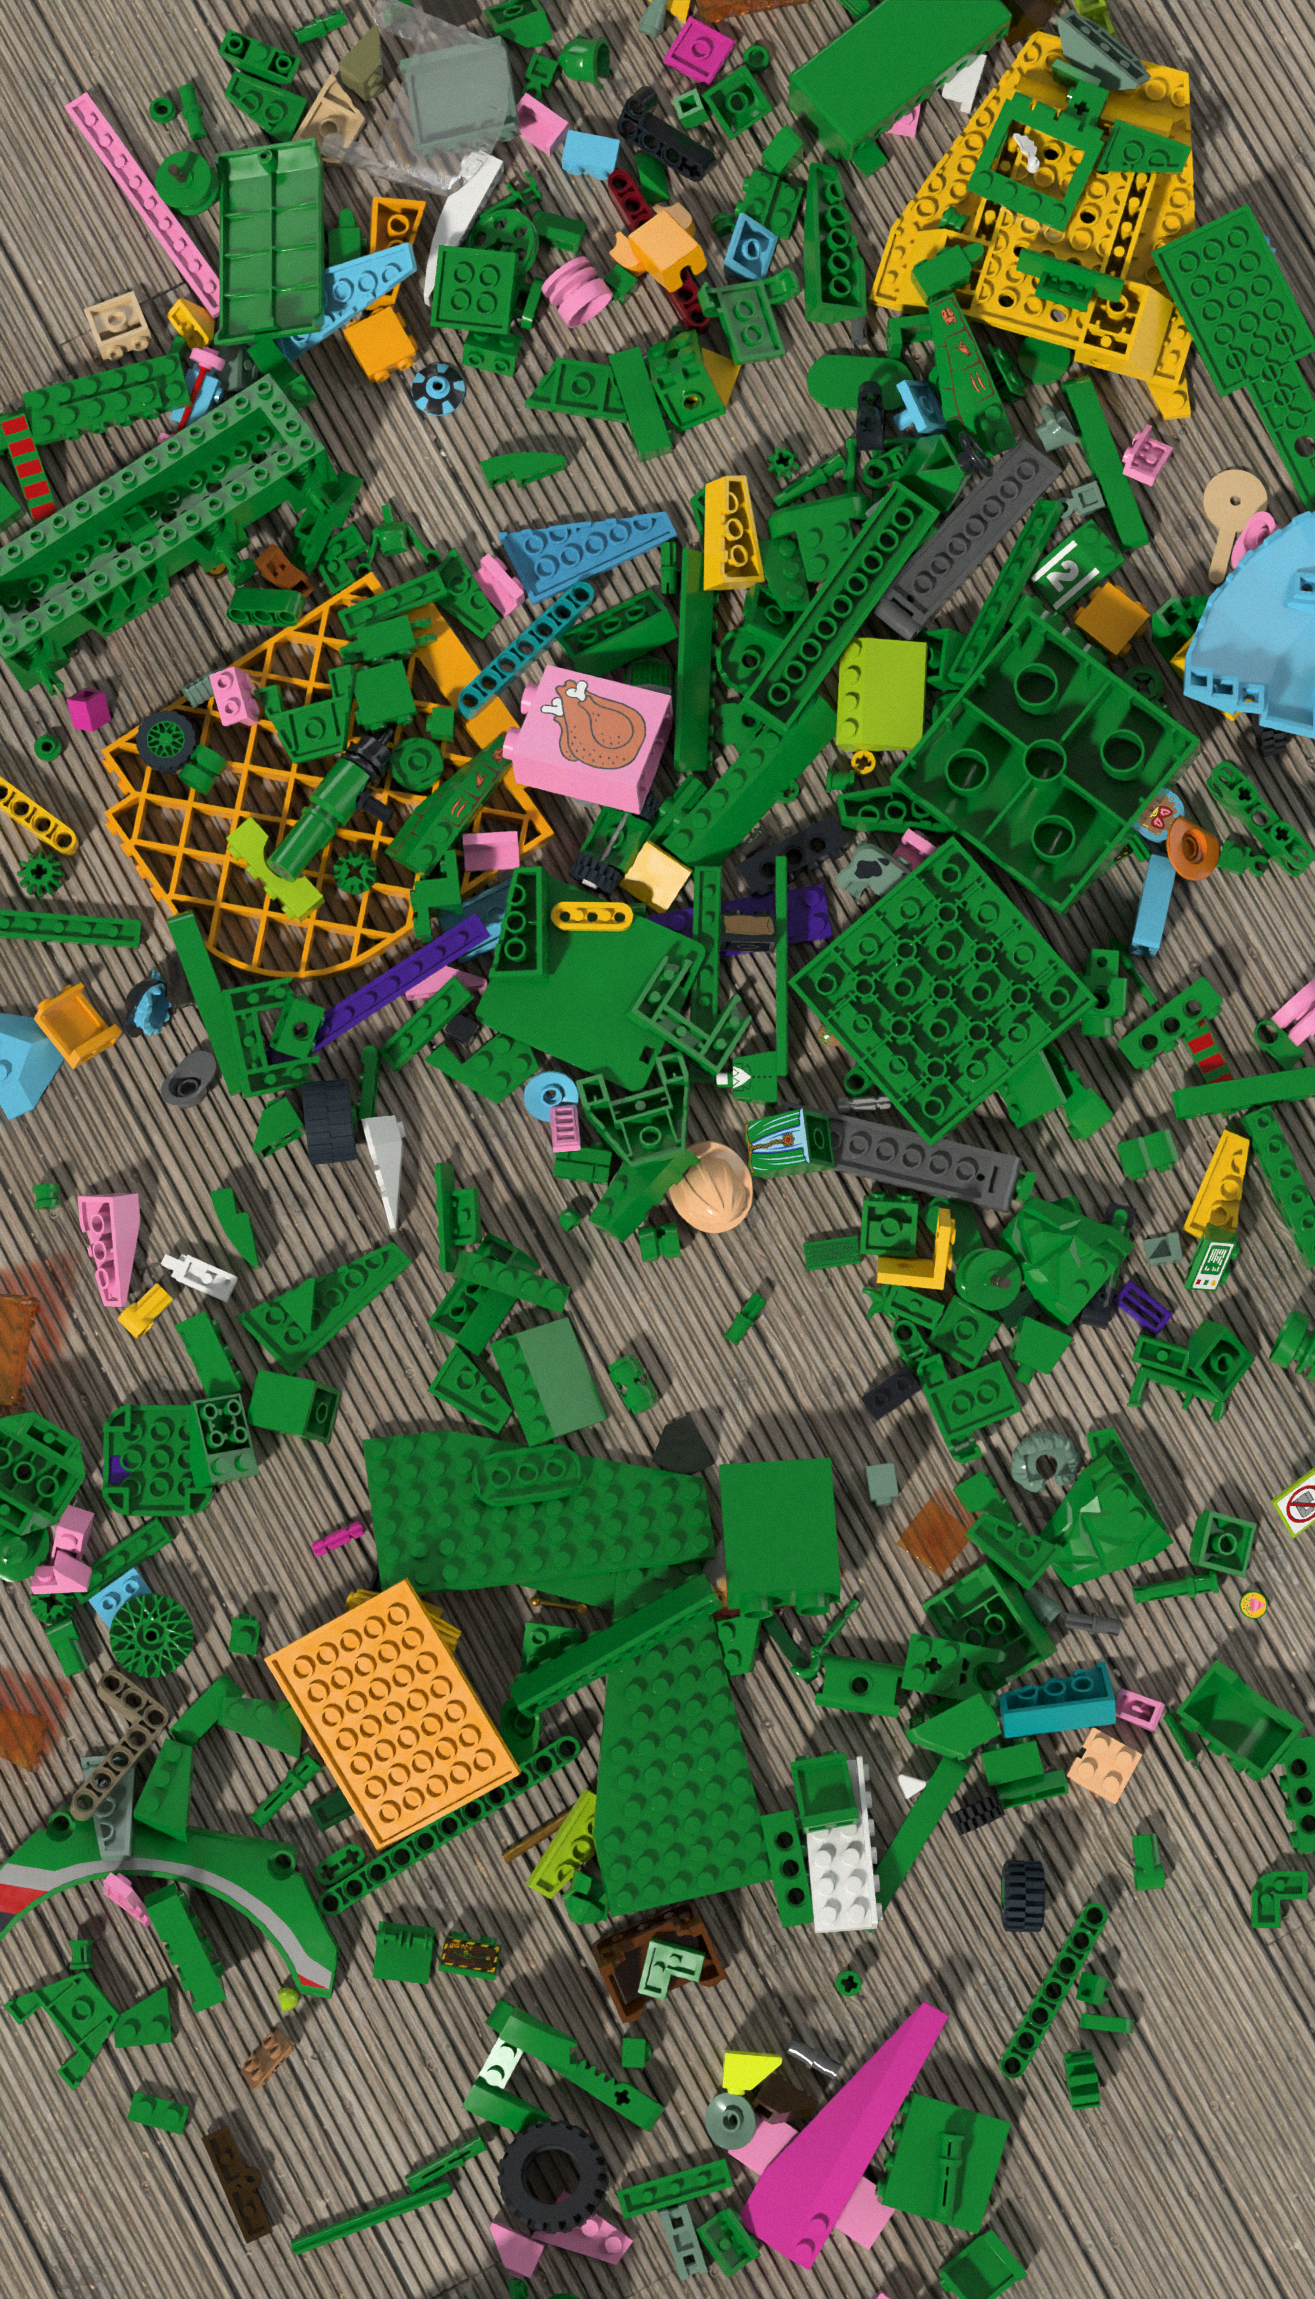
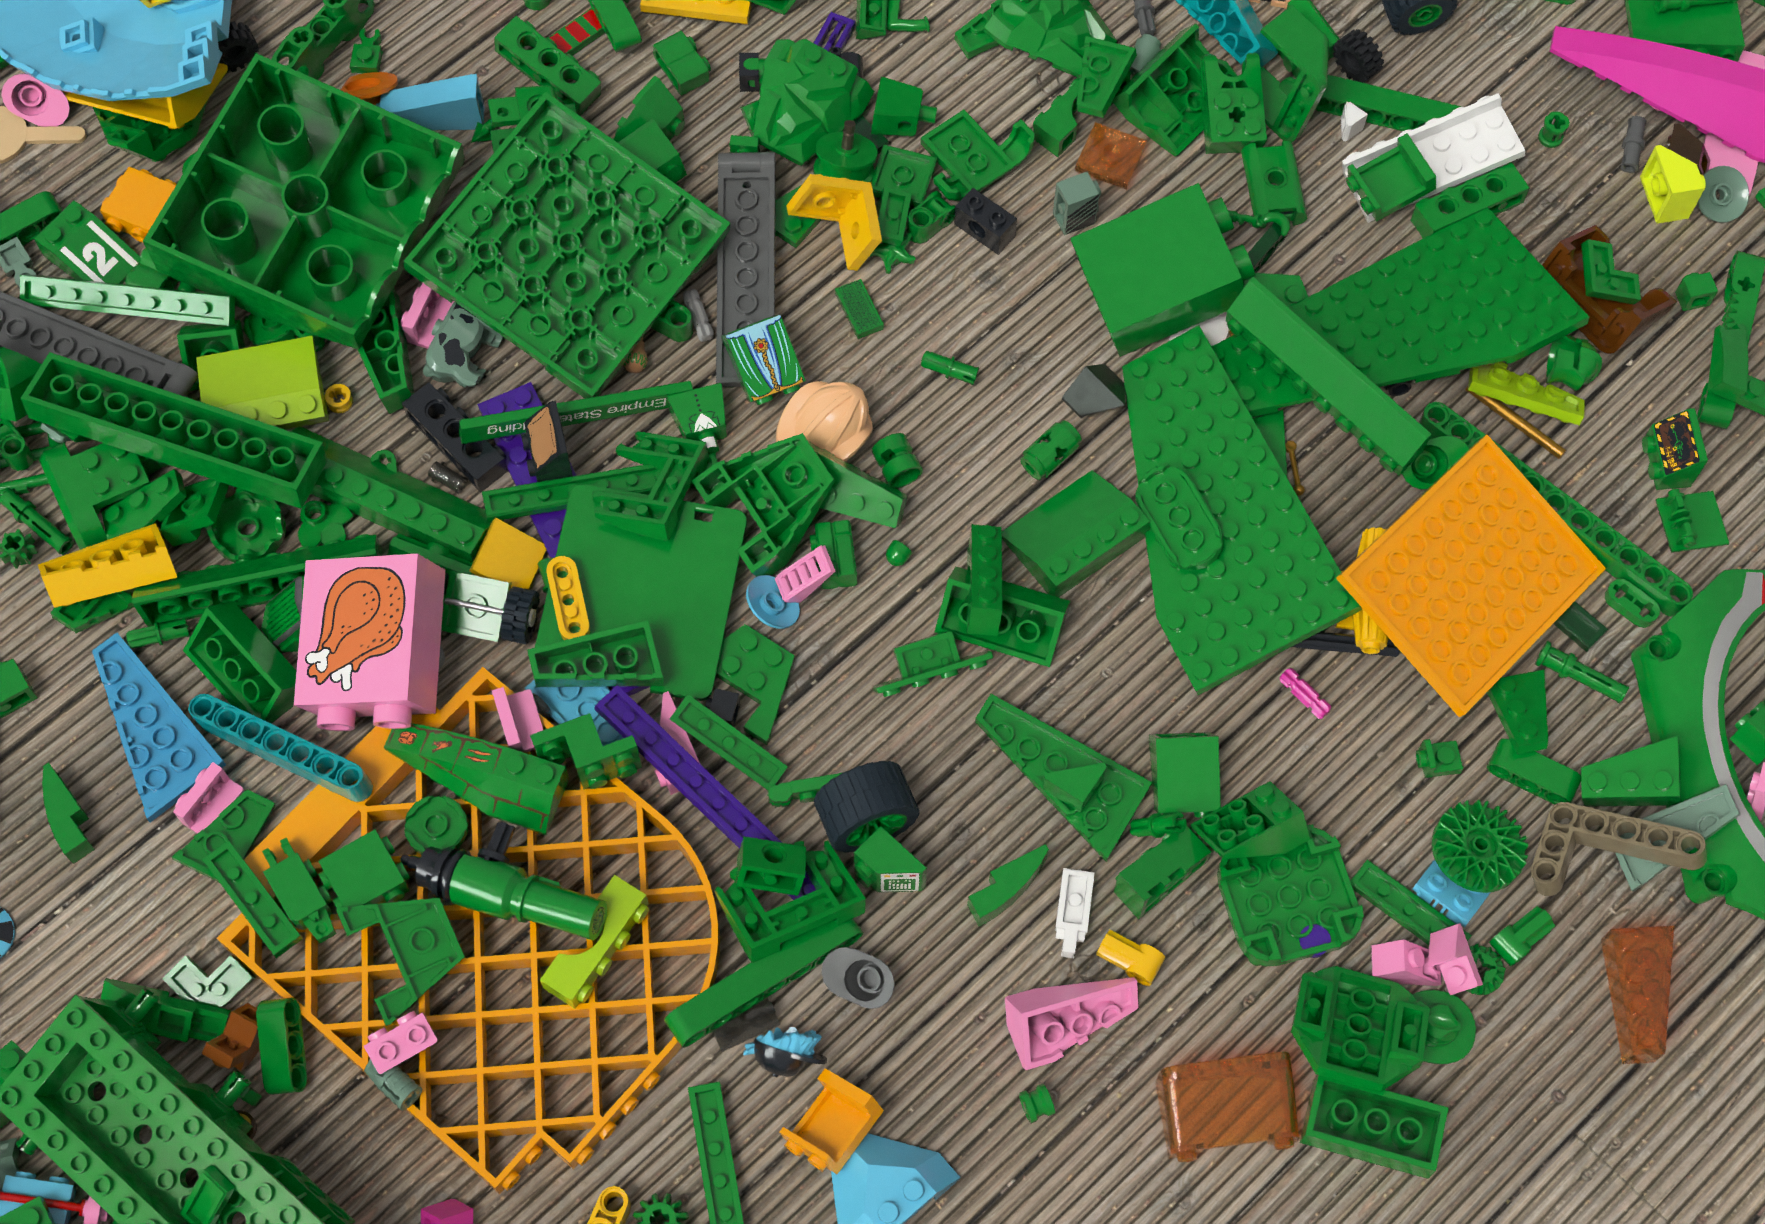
camera: 105 degrees left, 15 degrees down
black wheel [136,710,198,774] -> none
green wheel [178,744,228,795] -> none
green gear [333,851,377,895] -> none
green piece [356,504,441,580] -> none
white wedge [361,1115,406,1232] -> none
green plate [426,707,456,742] -> none
green wing [427,1344,513,1434] -> none
green hinge [520,1621,582,1674] -> none
green bush [826,768,855,793] -> none
green plate [860,1191,919,1257] -> none
sand green piece [1011,1430,1081,1492] -> none
sand green panel [1143,1232,1183,1268] -> none
none -> green axle [1129,812,1187,838]

